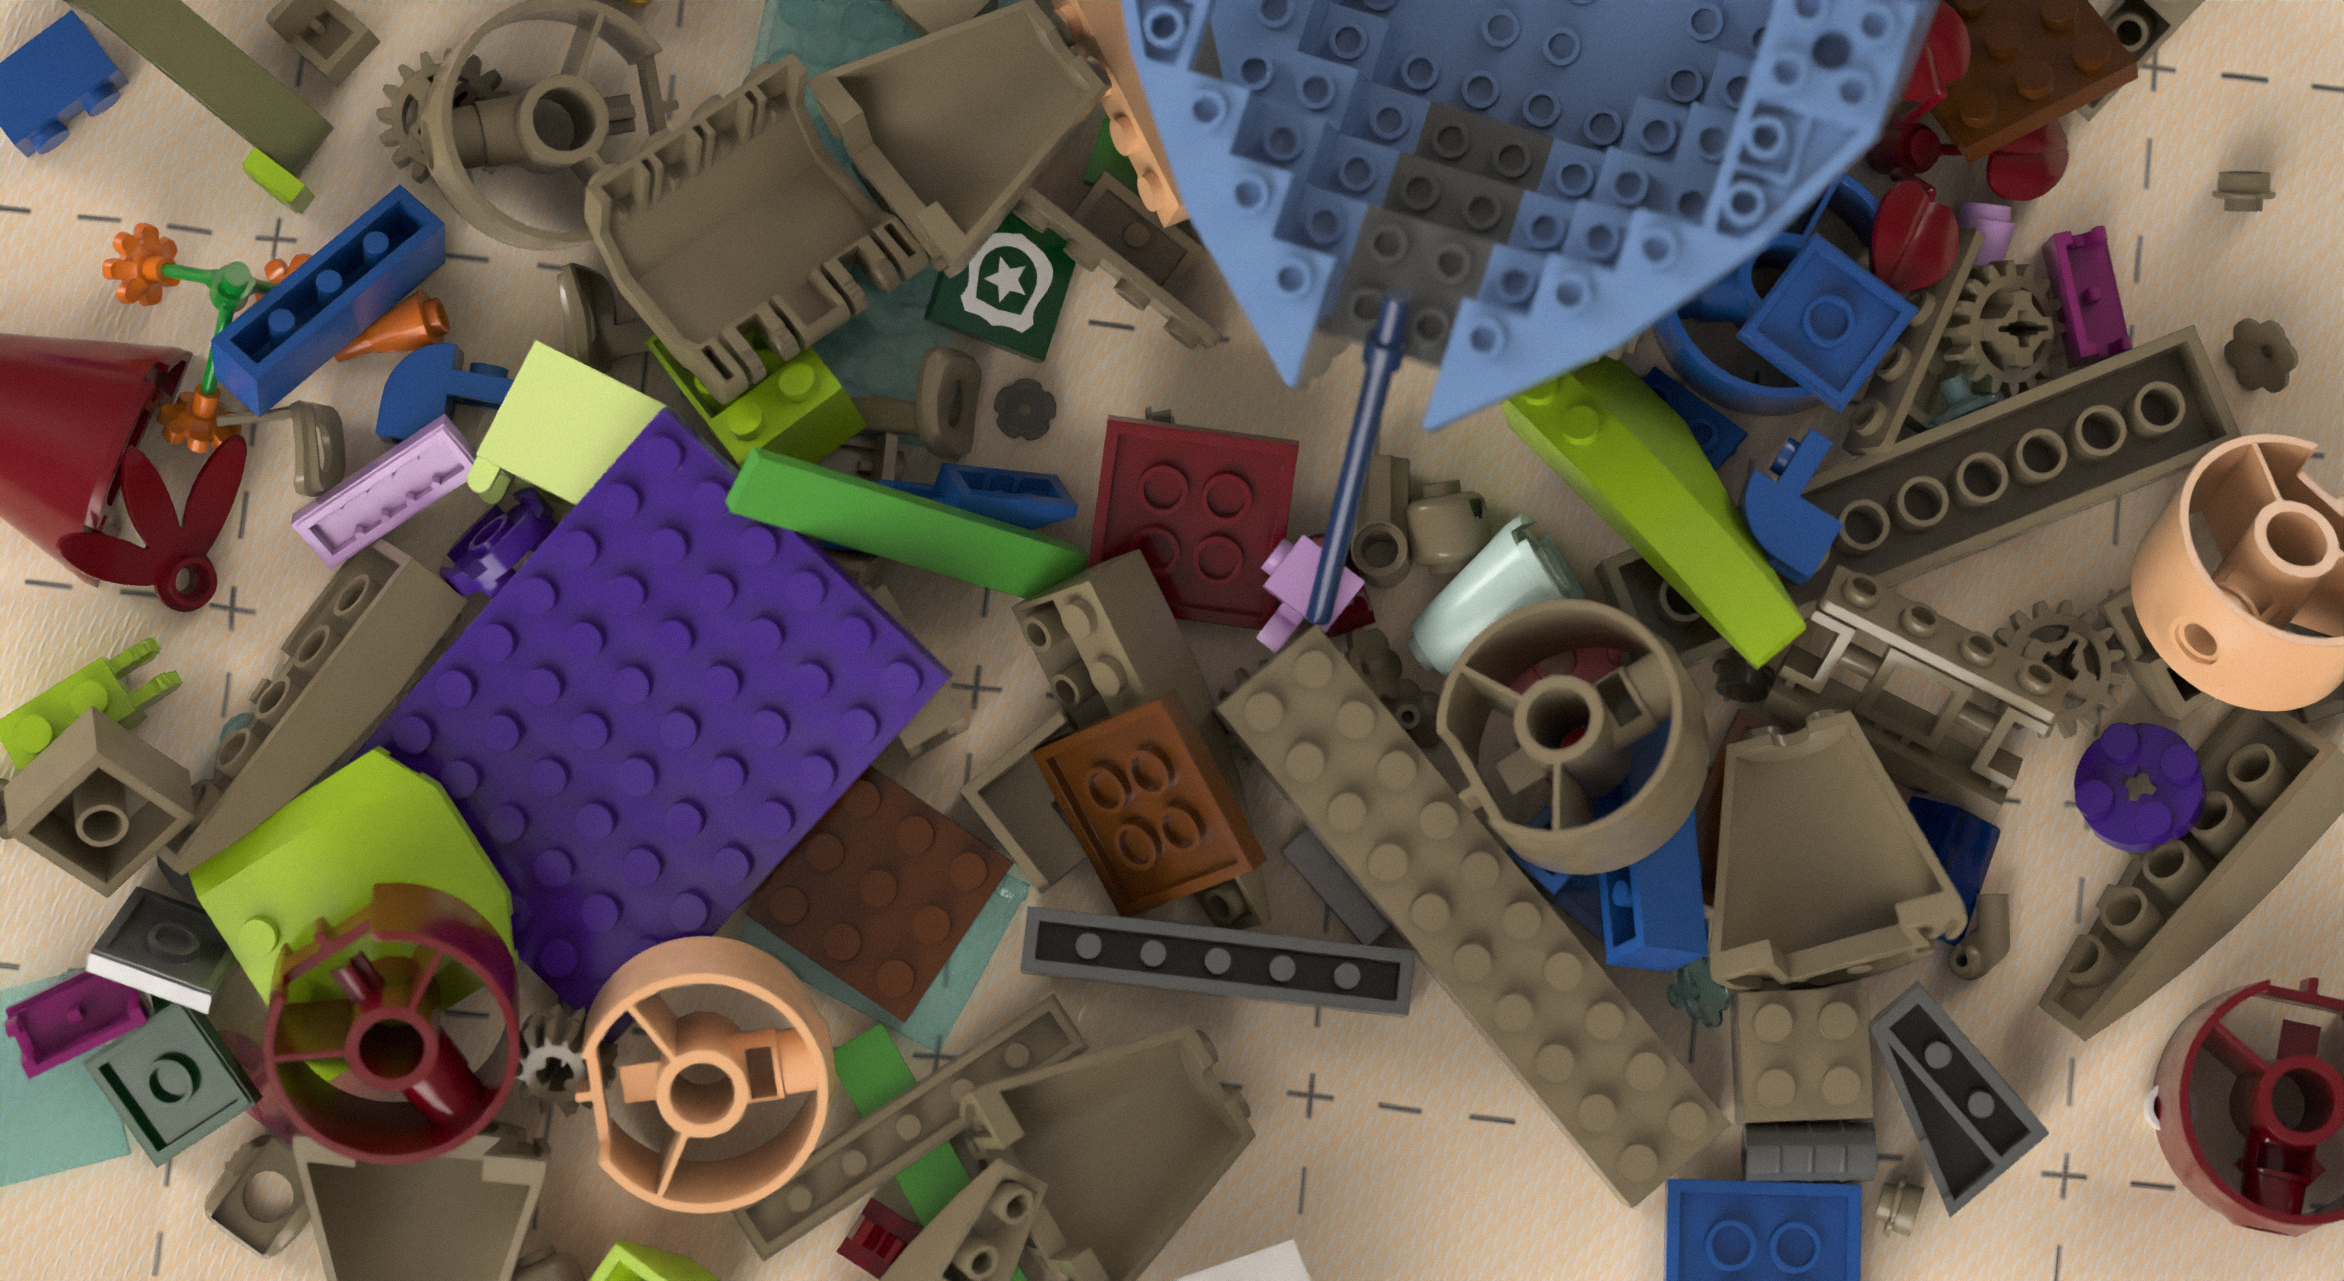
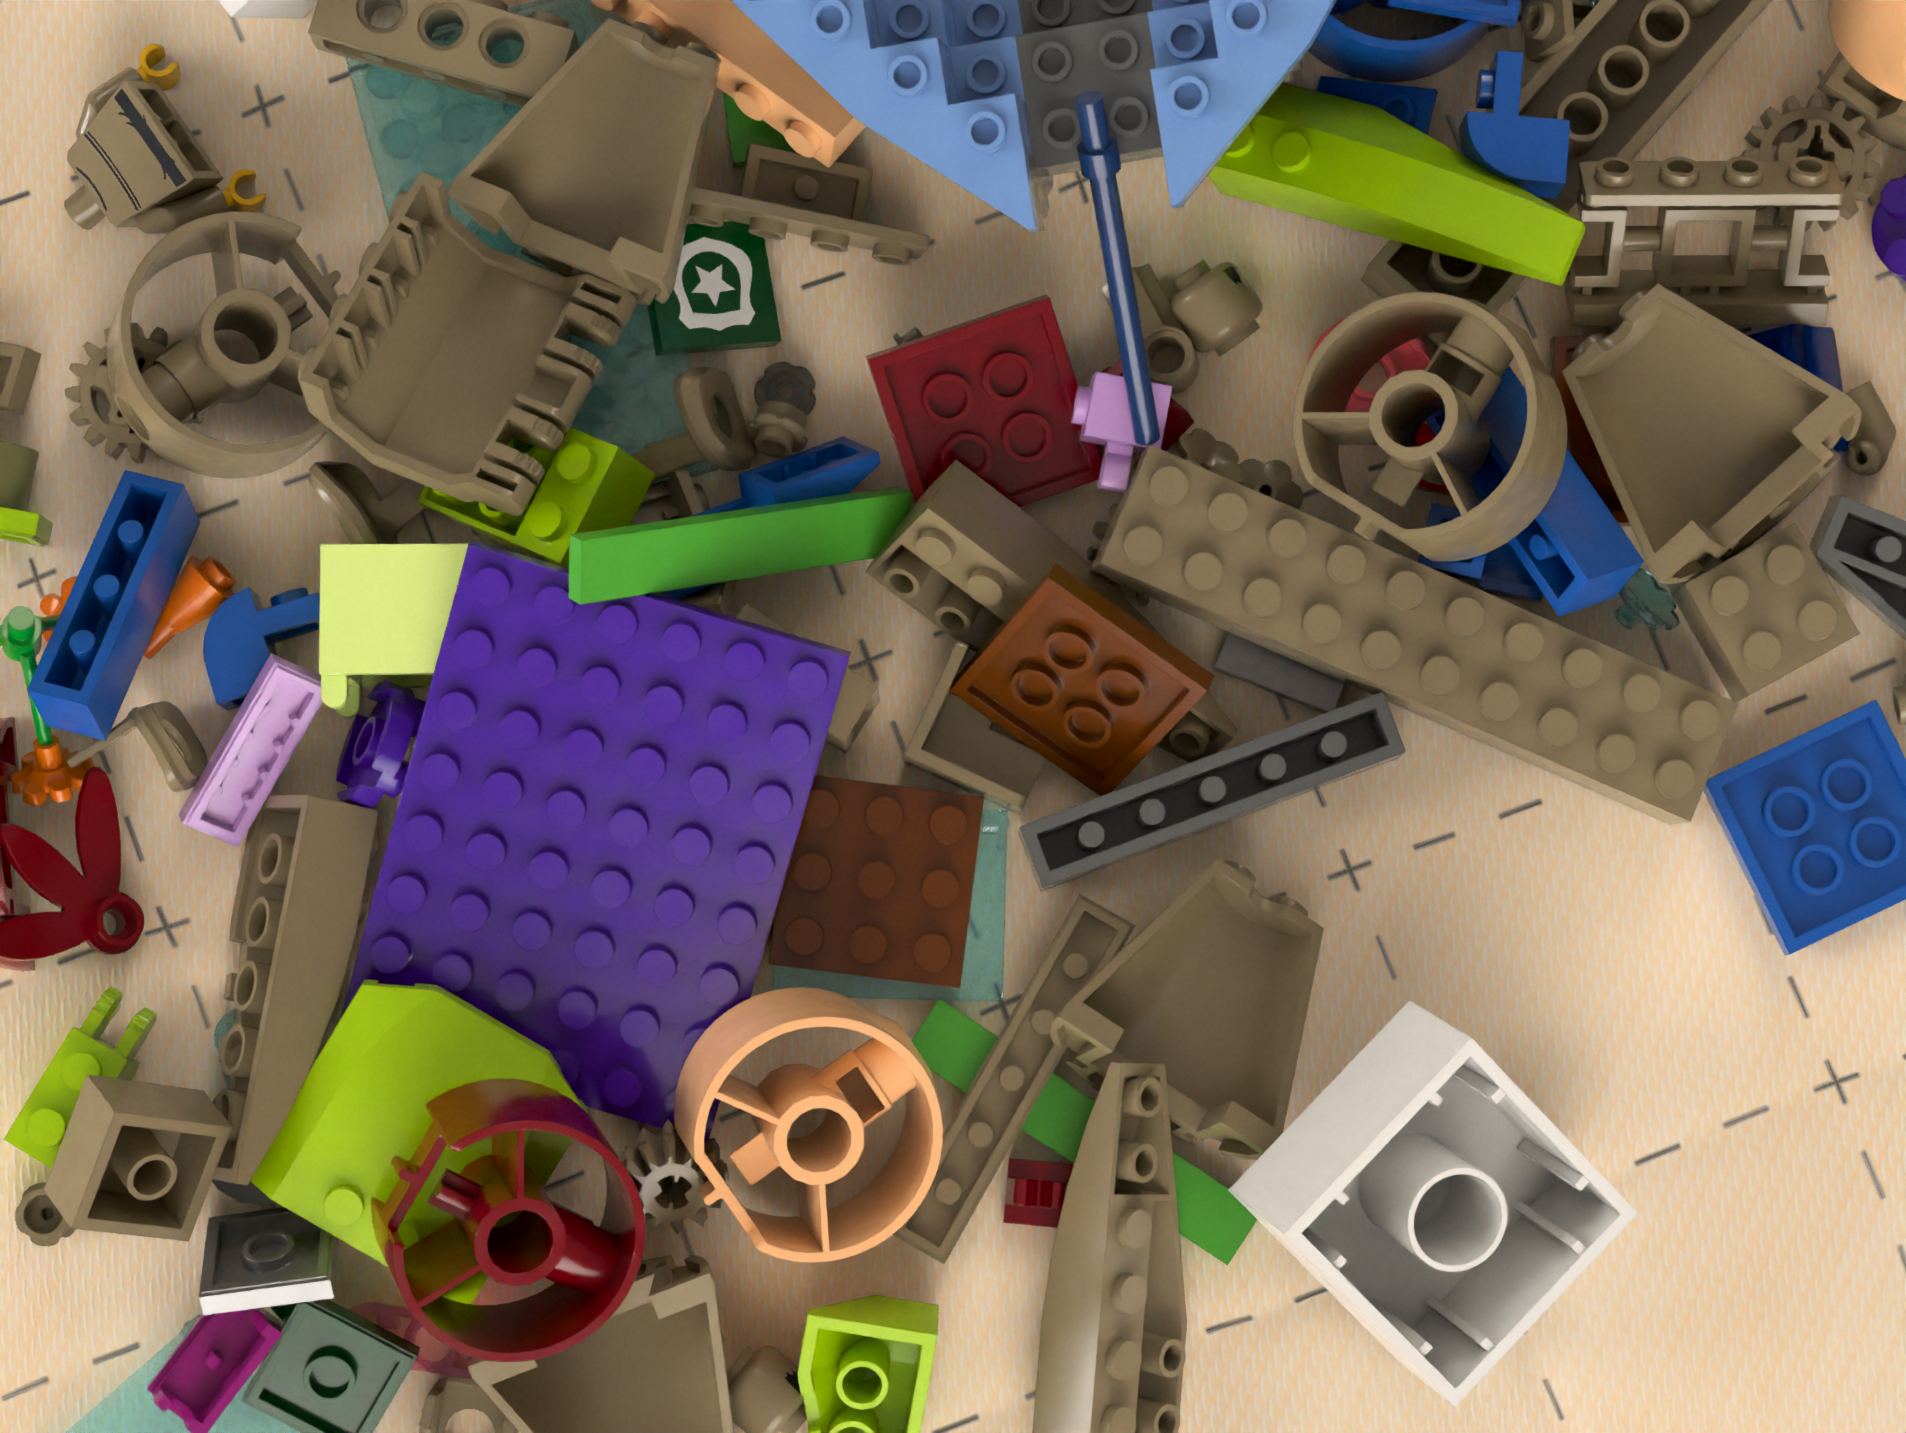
camera: 25 degrees left, 0 degrees up
light aqua cone [1408,513,1586,676] -> none
clear smoke plate [1712,649,1775,703] -> none
dark grey axle [1741,1120,1877,1184] -> none
none -> dark tan plate [746,401,808,458]

